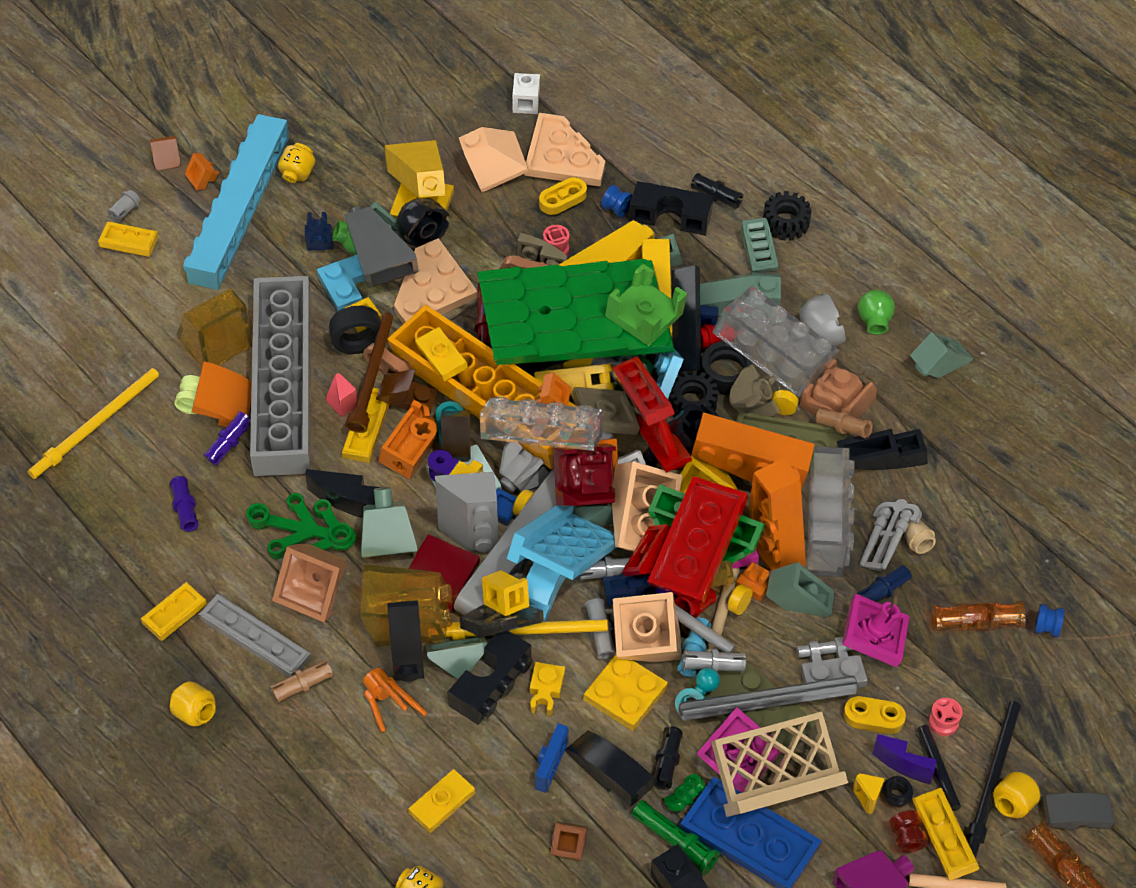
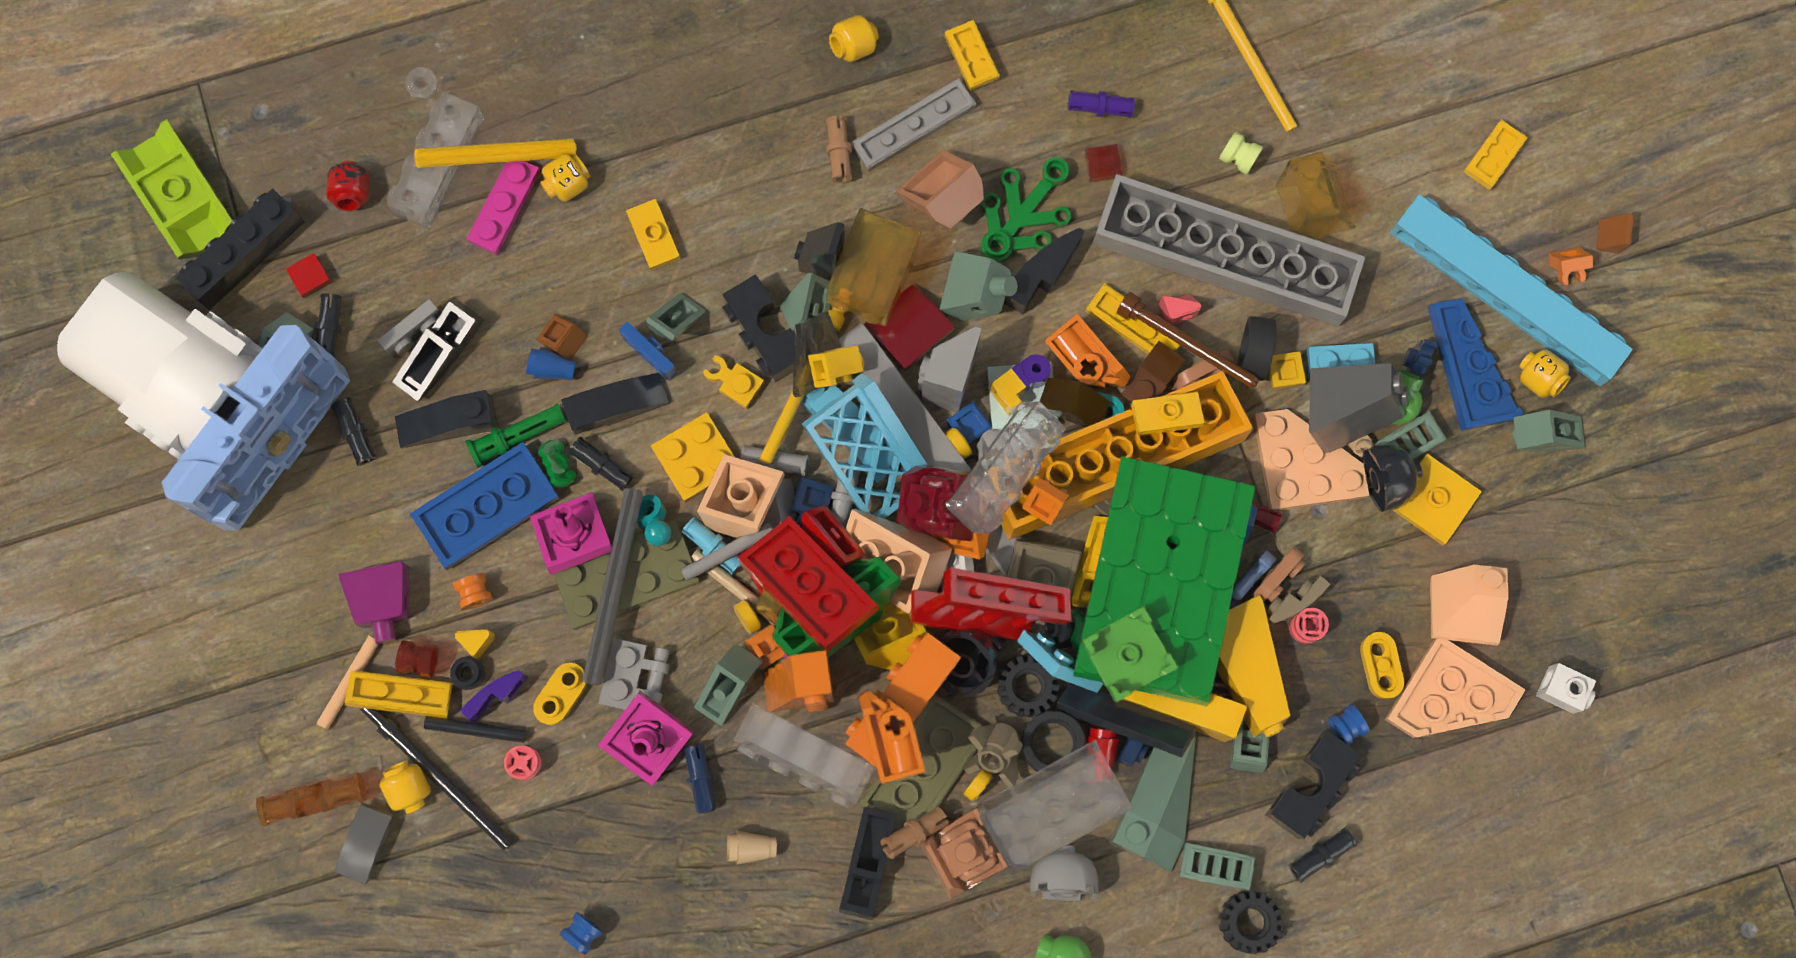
camera: 110 degrees right, 25 degrees up
light grey pin [107,190,140,223] -> none
orange slope [192,361,252,427] -> none
dark purple pin [203,411,251,466] -> none
orange plant [363,668,427,732] -> none
yellow slope [384,140,445,198] -> none
light grey pin [683,649,746,672] -> none
tan fence [711,712,848,817] -> none
light grey piece [859,499,922,571] -> none
clear orange piece [932,600,1026,632] -> none
none -> orange wheel [452,573,493,610]
none -> blue cone [526,347,576,381]
none -> sand green slope [646,293,706,341]
none -> orange piece [858,690,925,784]
none -> clear red tile [1084,144,1122,183]
none -> blue wing [1427,298,1524,431]
none -> sand green slope [1512,410,1585,452]

